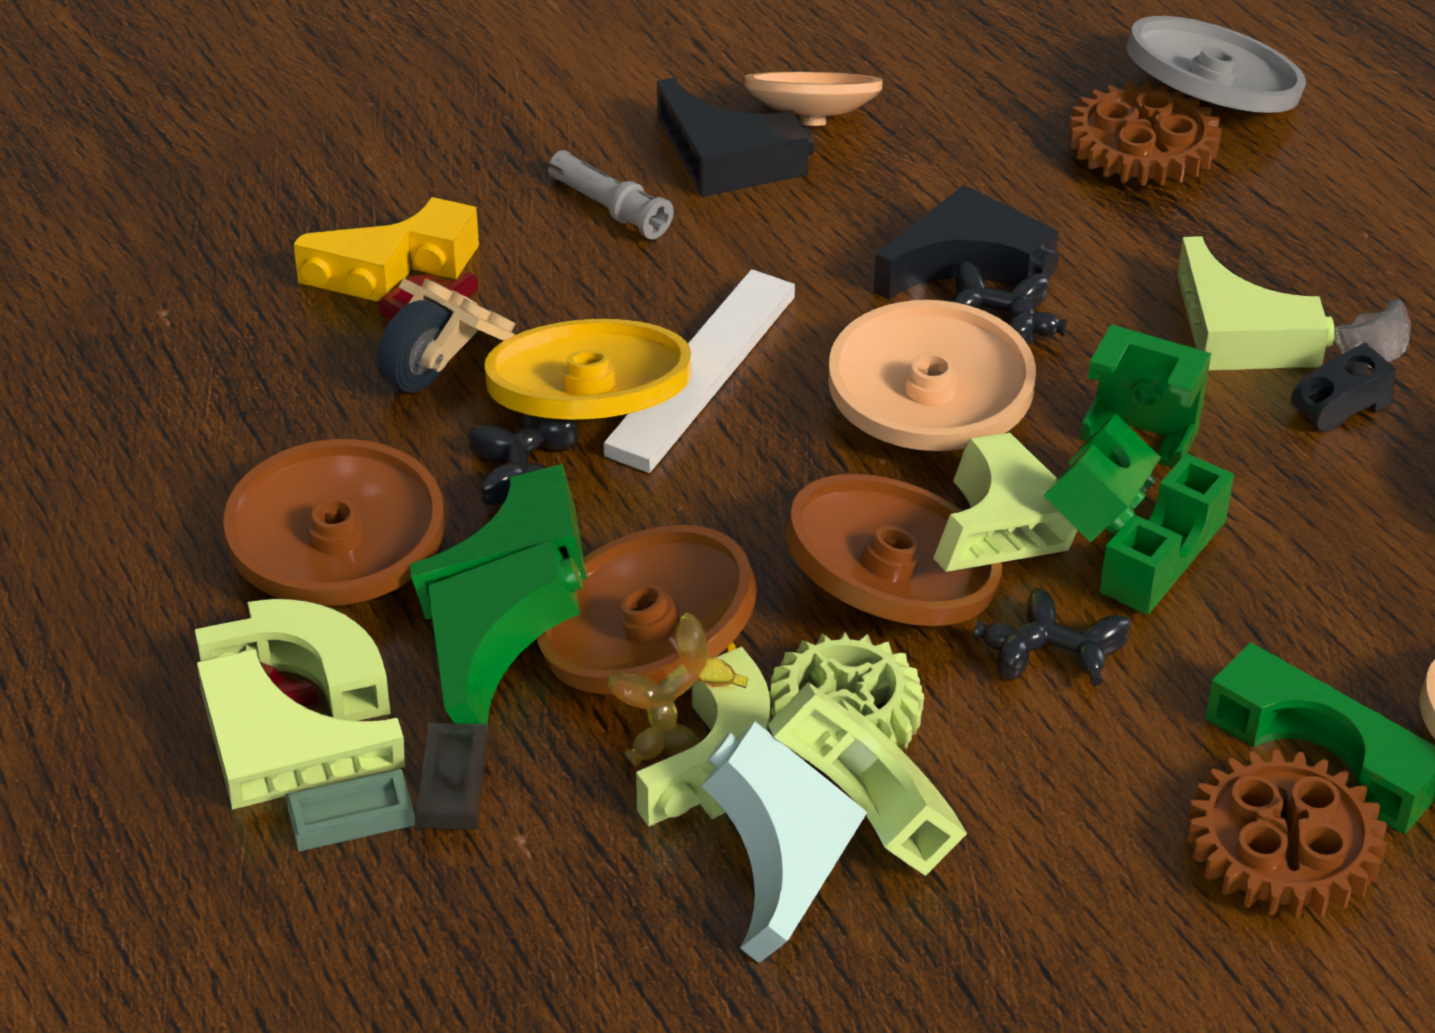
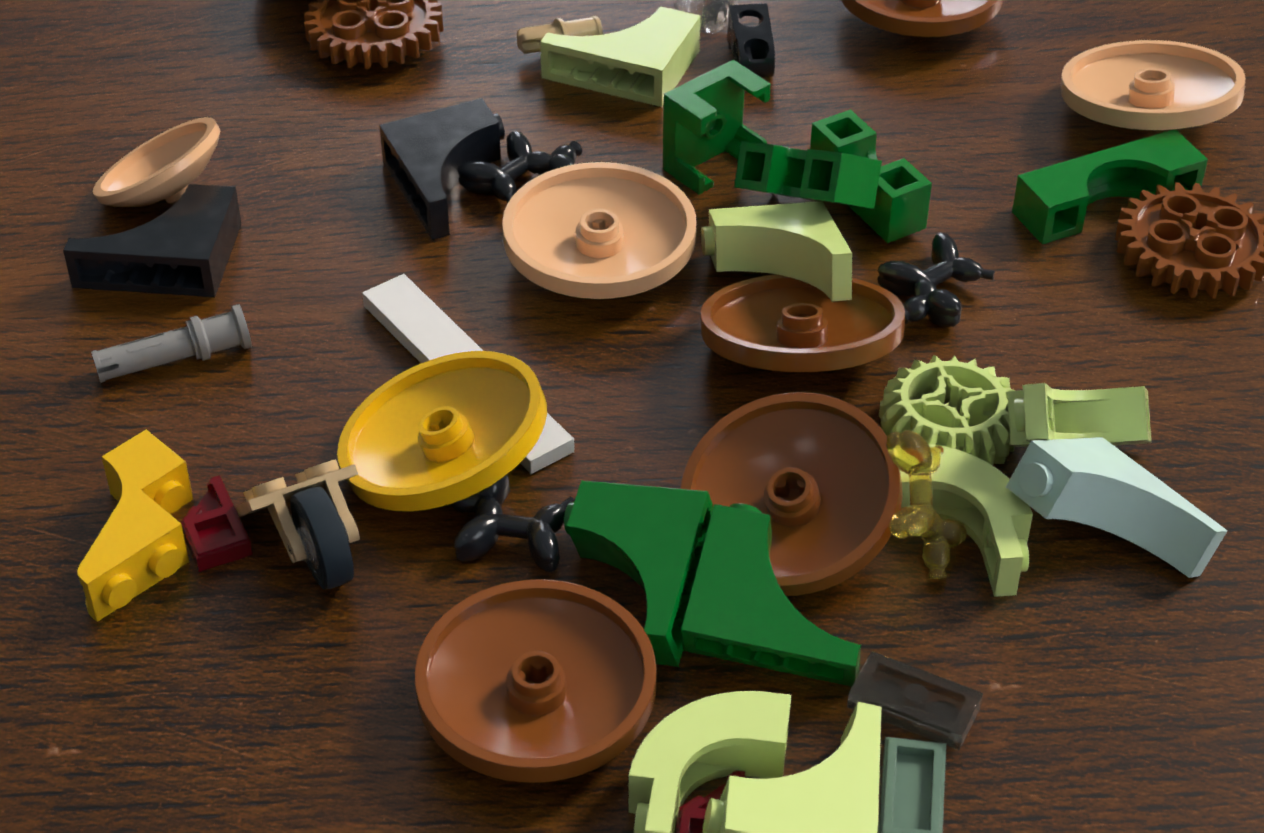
camera: 65 degrees left, 0 degrees up
none -> tan axle [517,16,603,54]

